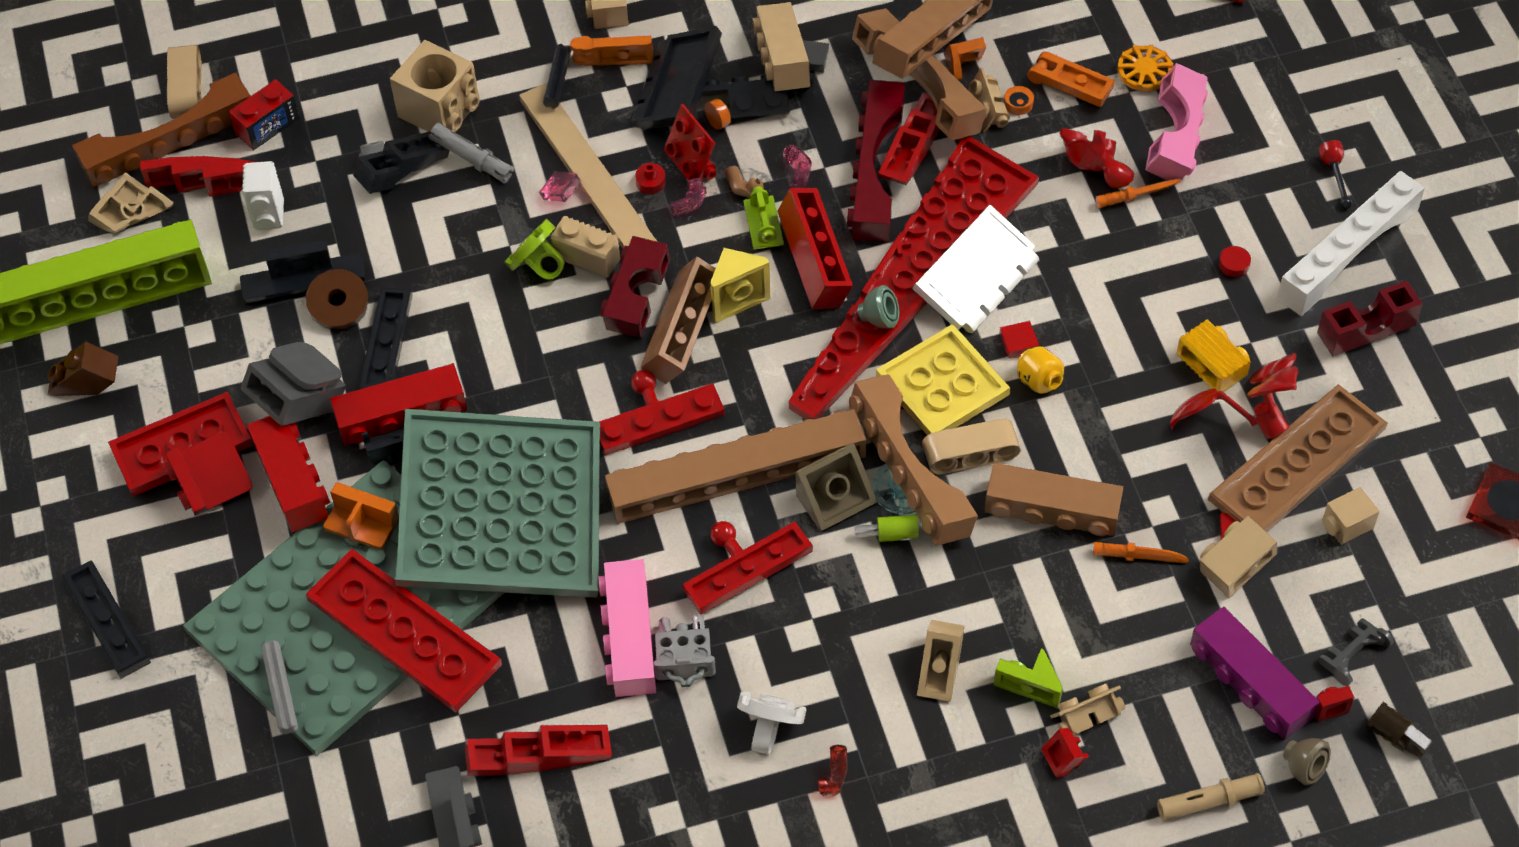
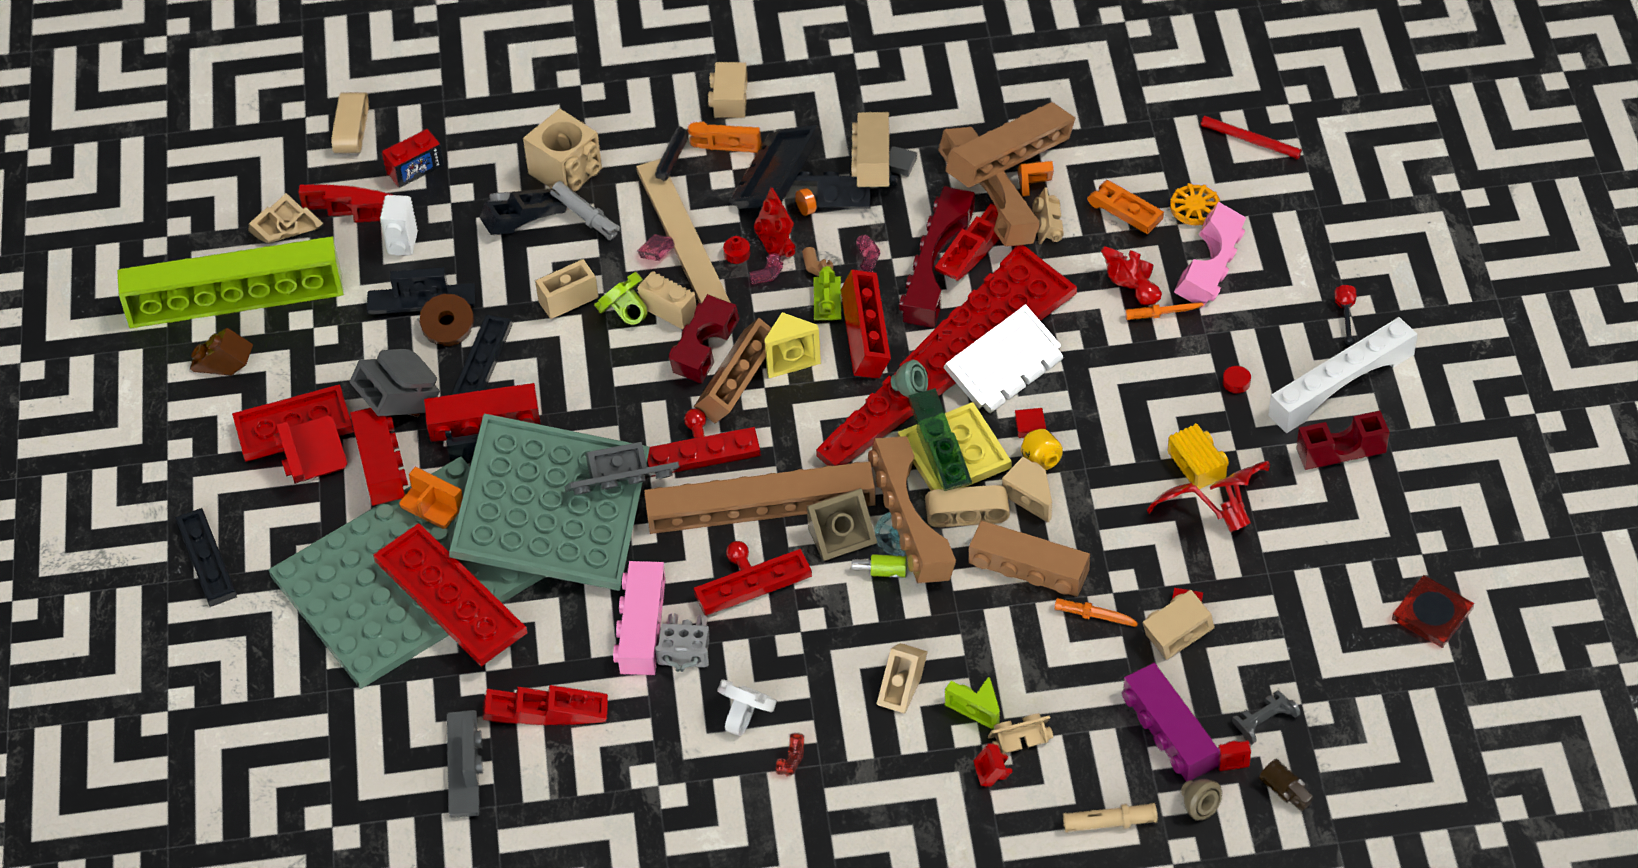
camera: 10 degrees right, 5 degrees down
dark orange arch [72,72,251,188] -> none
light grey axle [261,640,298,734] -> none
orange tile [1004,86,1034,115] -> none
medium nougat tile [1208,384,1388,532] -> none
tan brick [1322,487,1380,545] -> none
none -> tan brick [535,259,599,319]
none -> dark grey bracket [564,442,679,495]
none -> clear green slope [908,388,972,491]
none -> tan slope [1002,457,1052,523]

